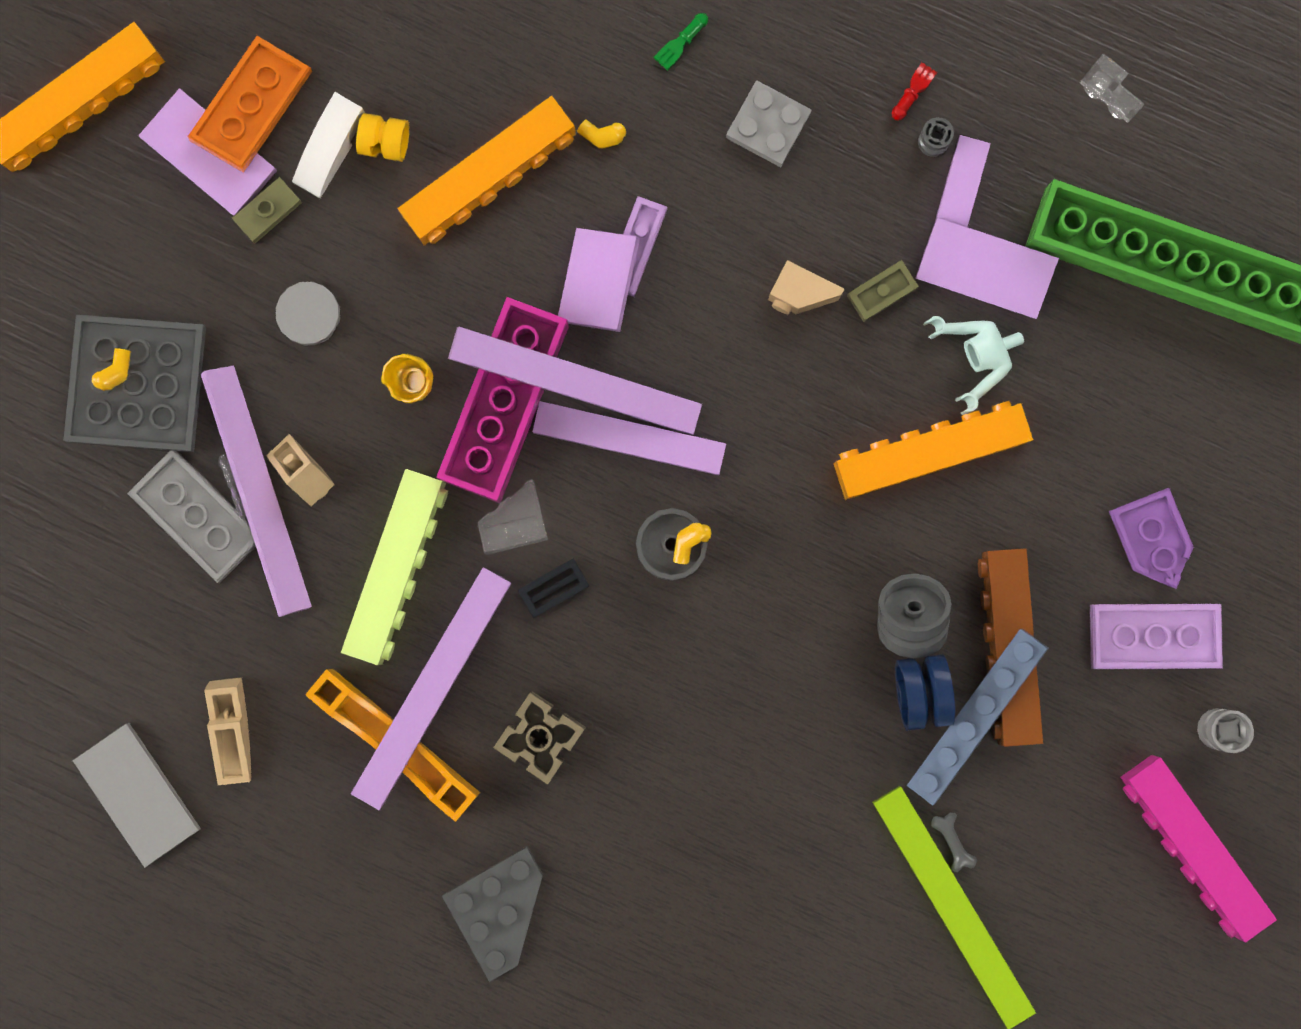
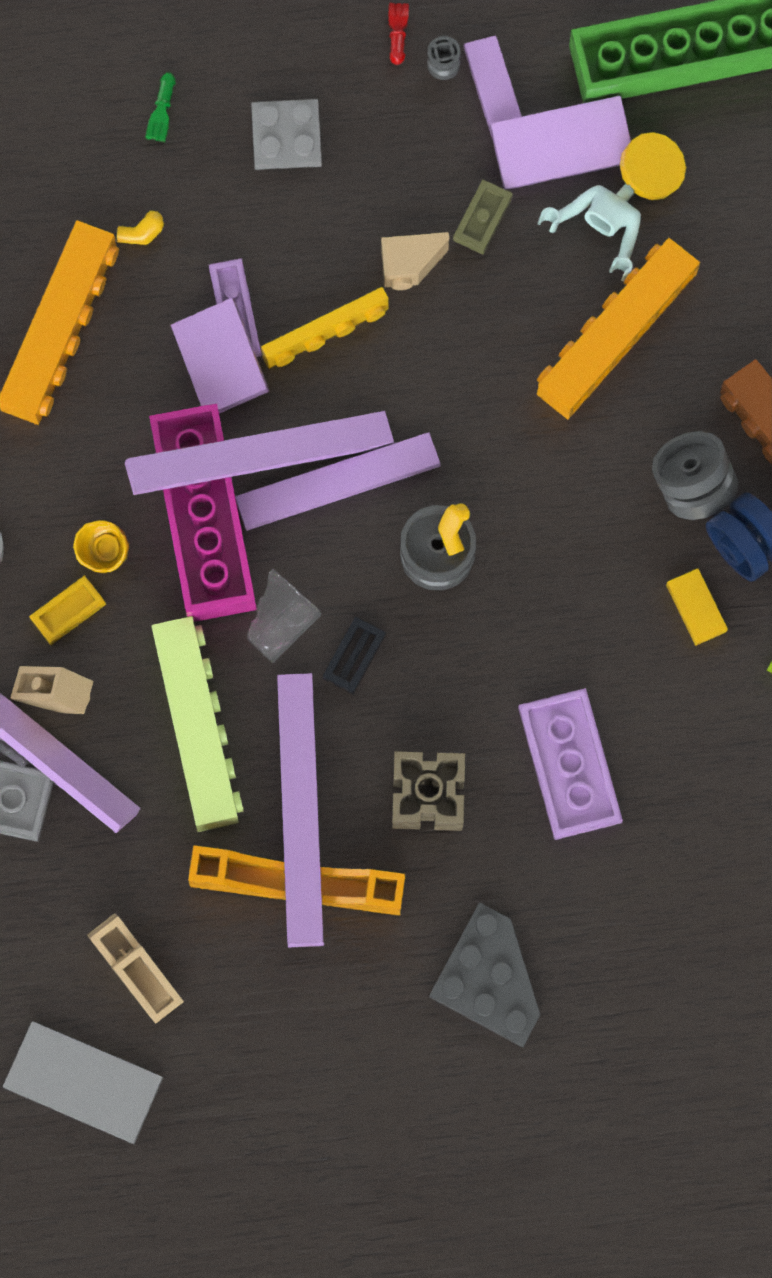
camera: 35 degrees left, 10 degrees down
none -> yellow tile [29,575,106,645]
none -> yellow plate [261,287,388,369]
none -> lavender tile [518,688,623,840]
none -> yellow tile [620,132,686,200]
none -> yellow tile [666,568,728,646]

